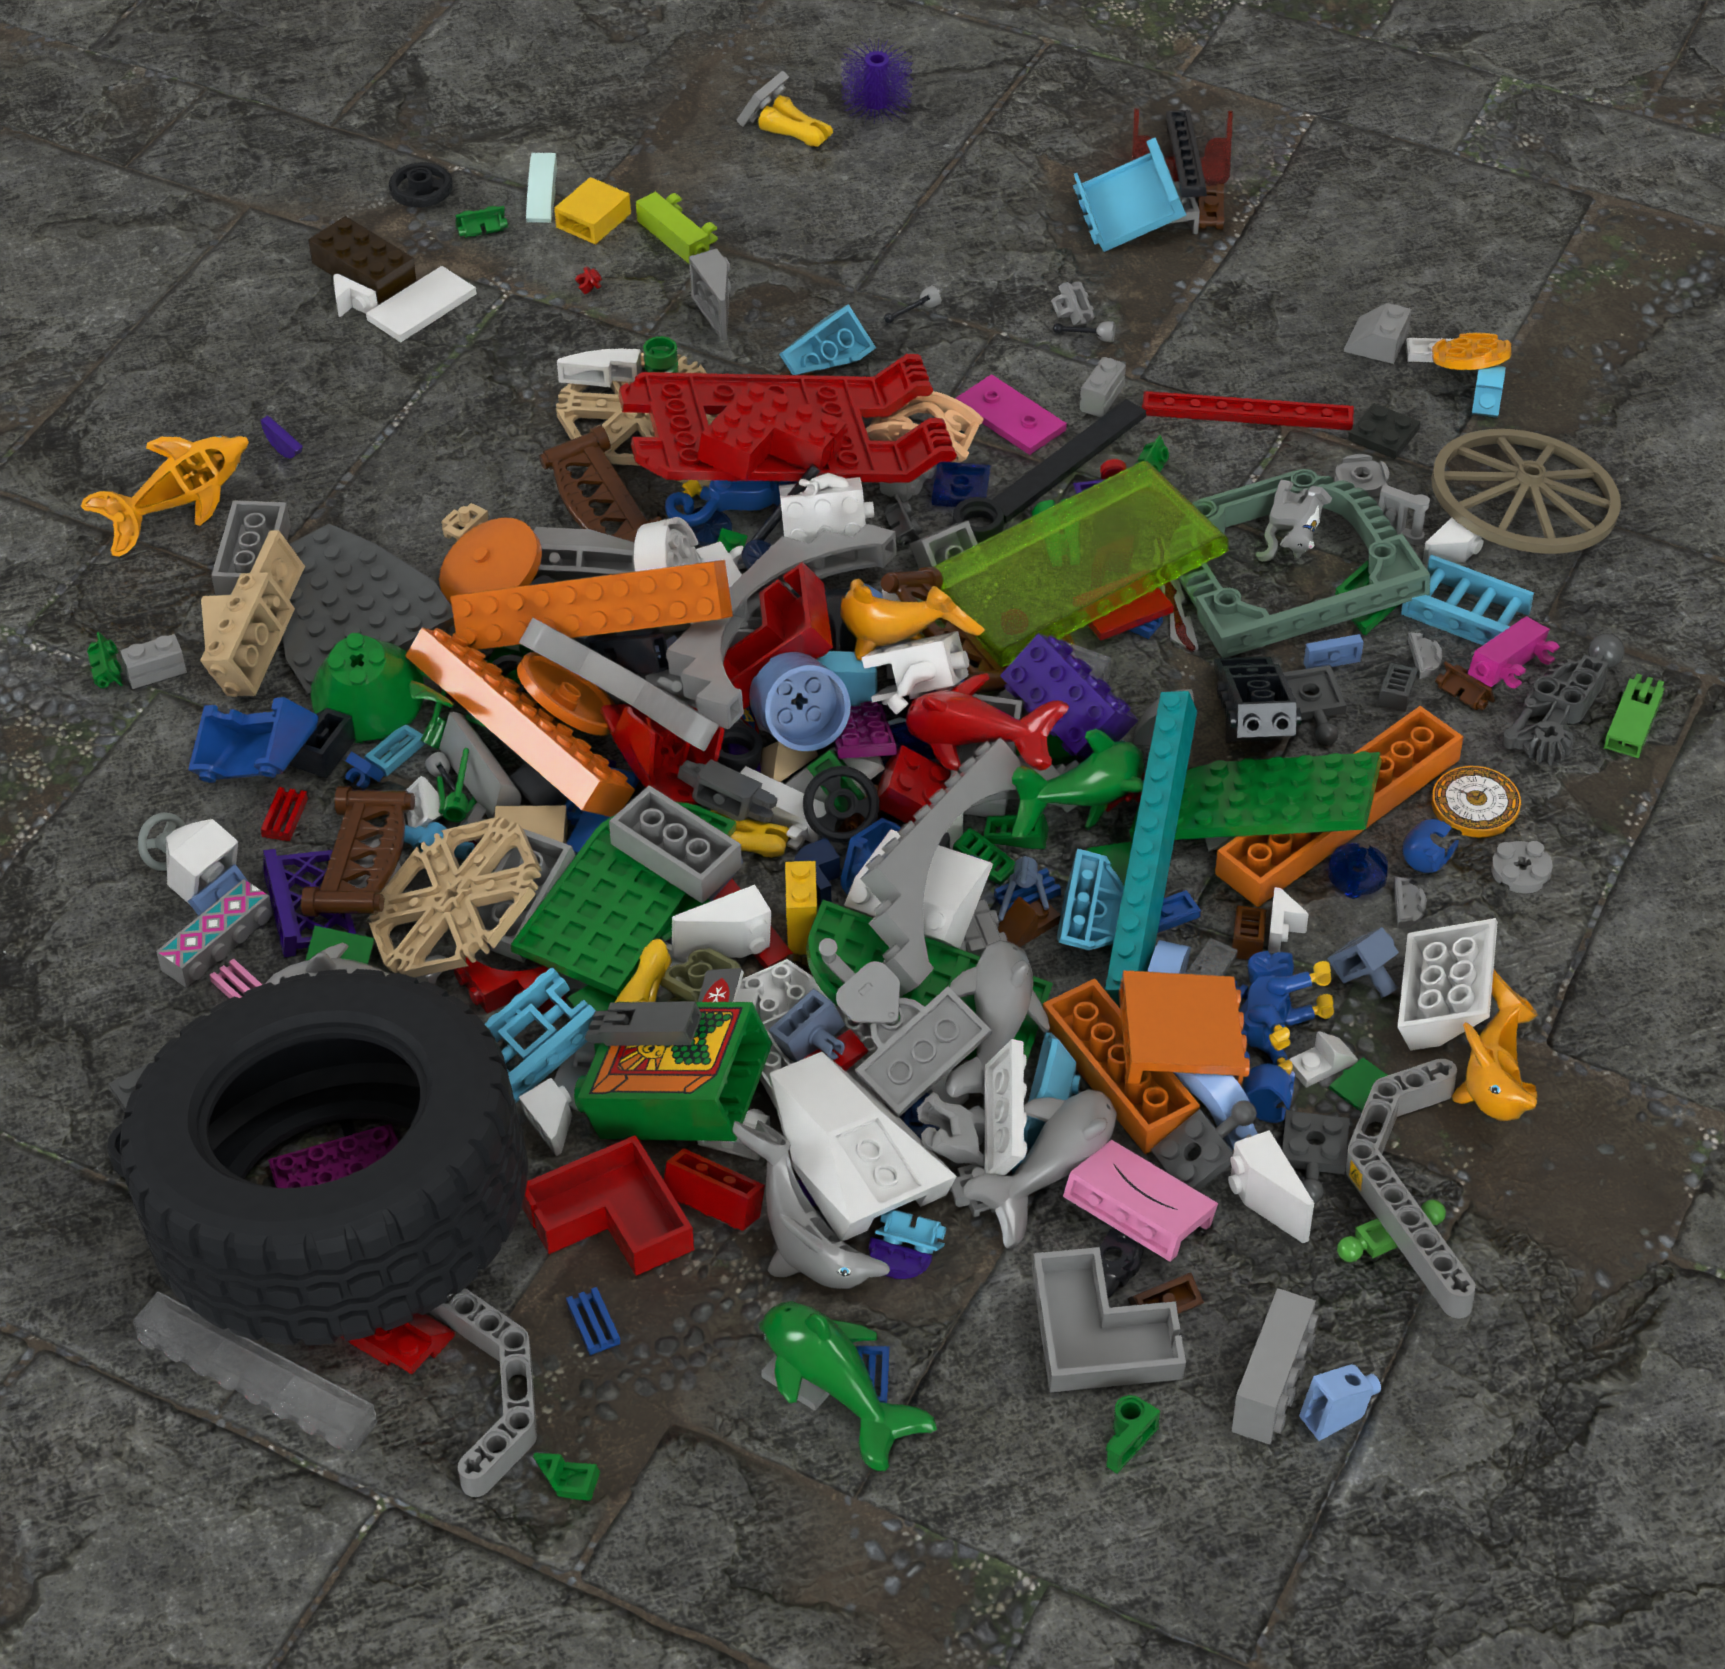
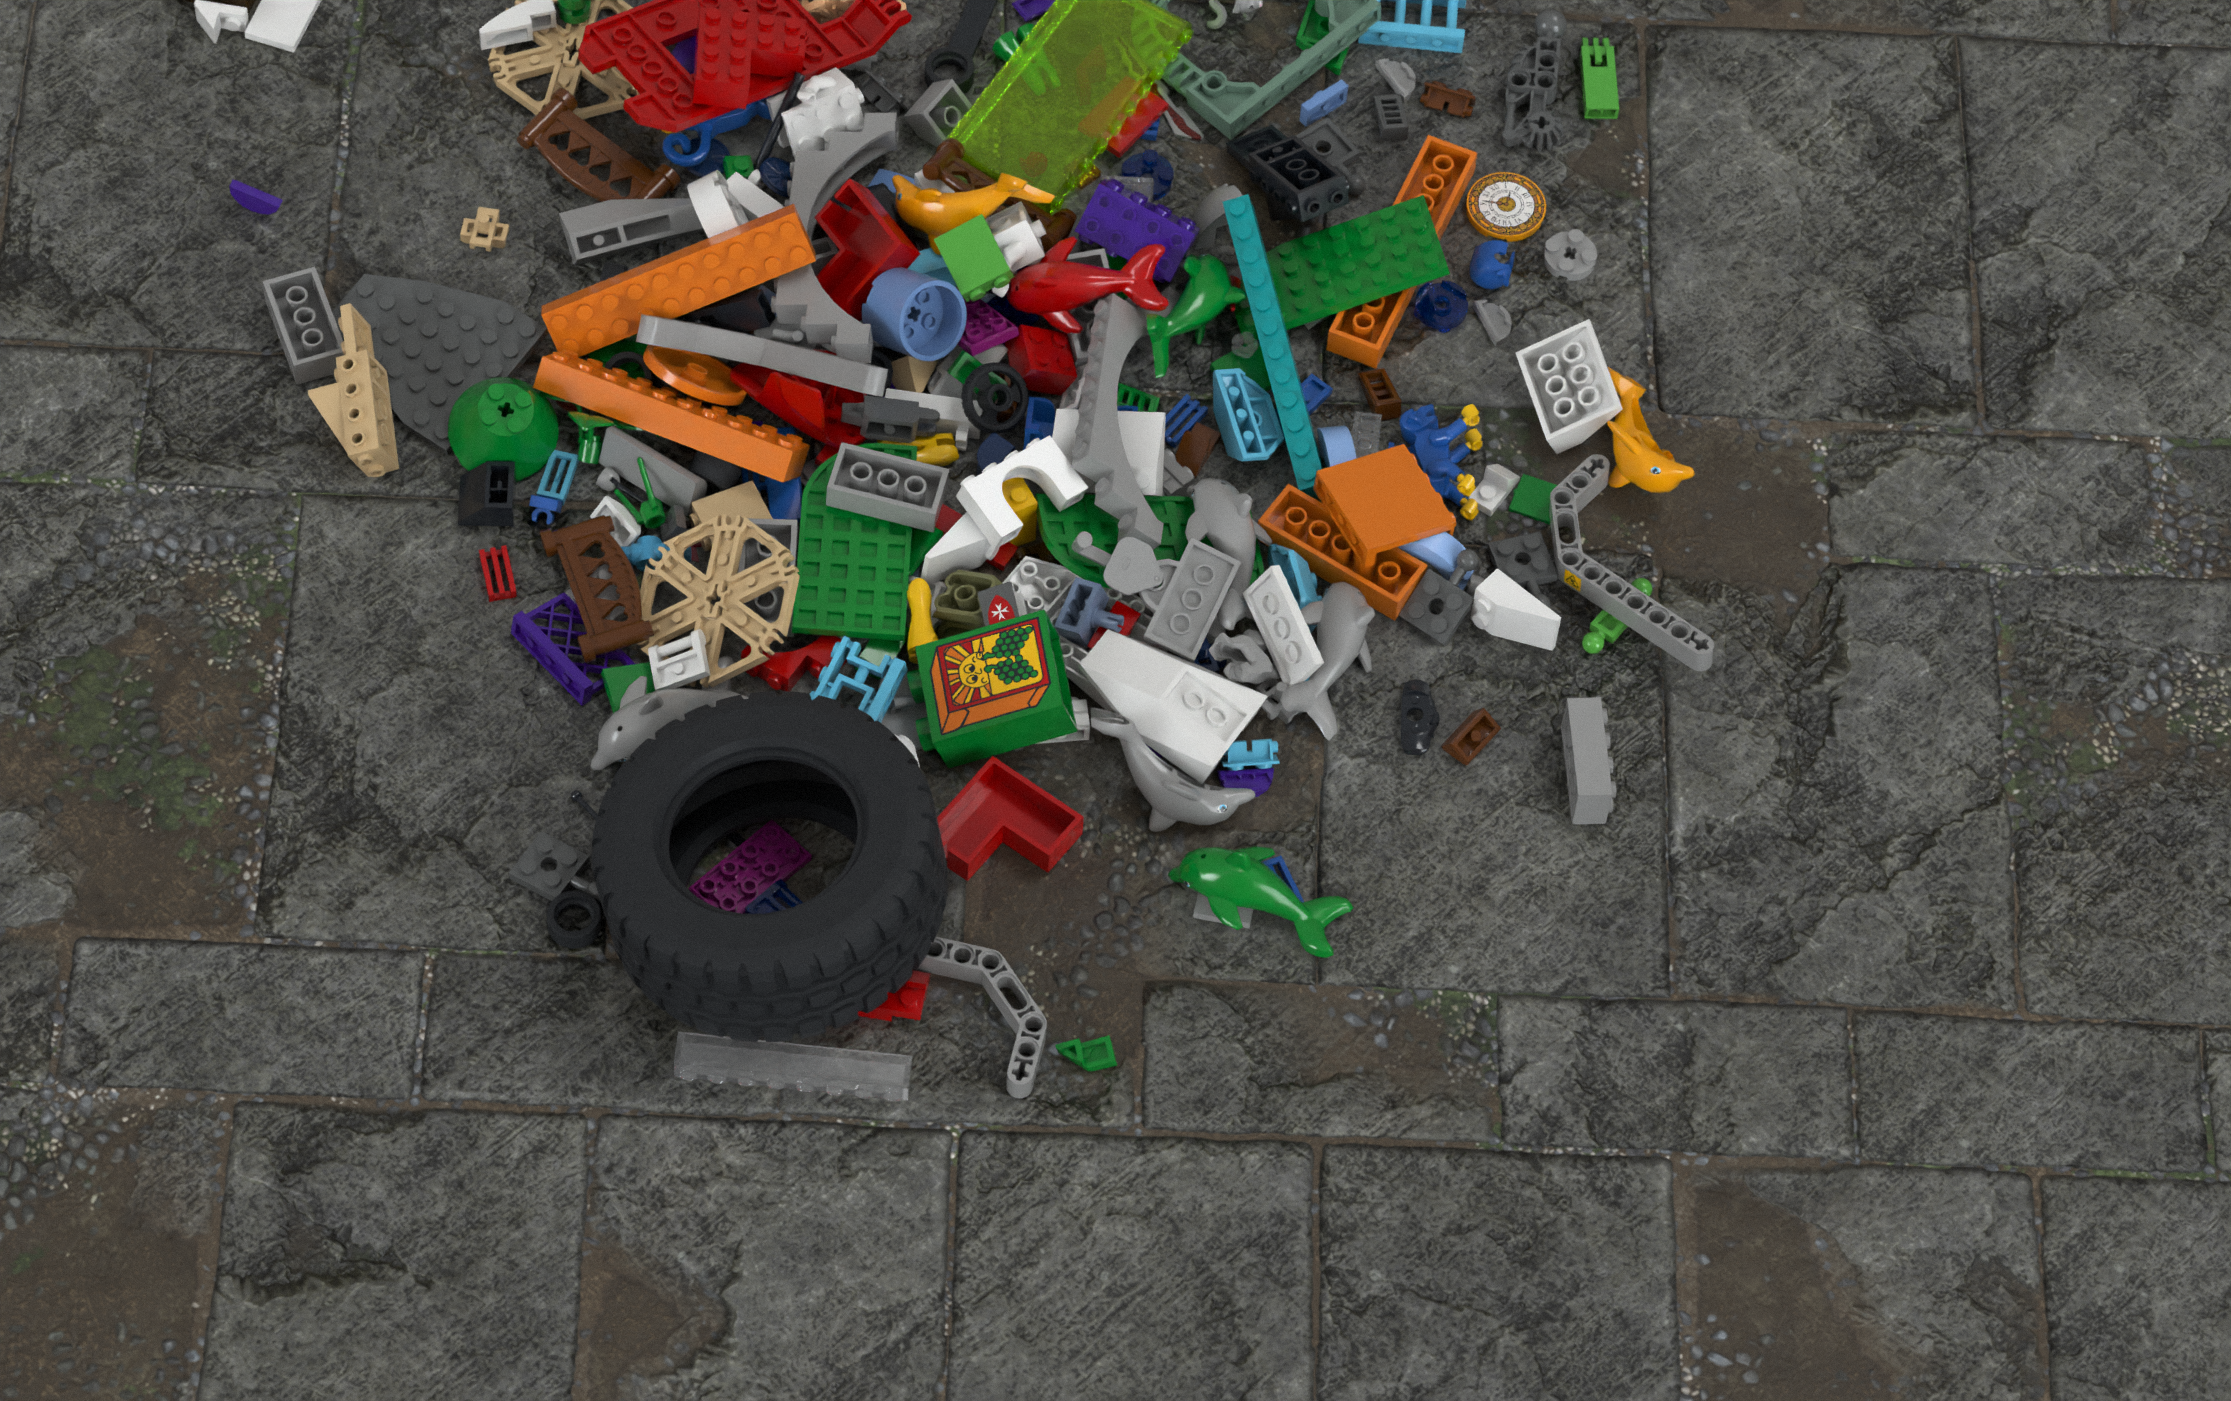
camera: 30 degrees left, 10 degrees up
light orange animal [81,435,249,557] -> none
green hinge [87,632,123,688] -> none
light grey brick [120,634,187,689] -> none
white piece [138,812,239,904] -> none
light grey brick [156,879,273,988] -> none
blue windscreen [188,697,319,783] -> none
medium blue plate [188,864,248,916] -> none
bright pink tile [209,959,263,999] -> none
orange dish [439,518,542,605] -> none
blue tile [566,1287,621,1355] -> none
dark grey hinge [585,1001,702,1046] -> none
red brick [664,1148,765,1231] -> none
clear blue plate [932,462,991,507] -> none
green slope [983,814,1049,849] -> none
sand blue plant [998,856,1049,921] -> none
light grey piece [1032,1247,1186,1392] -> none
bright pink panel [1063,1140,1218,1262] -> none
green plate [1106,1395,1160,1474] -> none
blue helmet [1242,1063,1295,1123] -> none
white slope [1268,887,1309,953] -> none
light blue torso [1299,1364,1381,1441] -> none
sand blue brick [1327,927,1399,998] -> none
dark pink brick [1467,616,1560,688] -> none
none -> white plate [648,629,710,691]
none -> bright green panel [934,214,1015,302]
none -> white arch [956,435,1088,549]
none -> clear blue plate [1121,149,1174,201]
none -> clear plate [1231,332,1258,358]

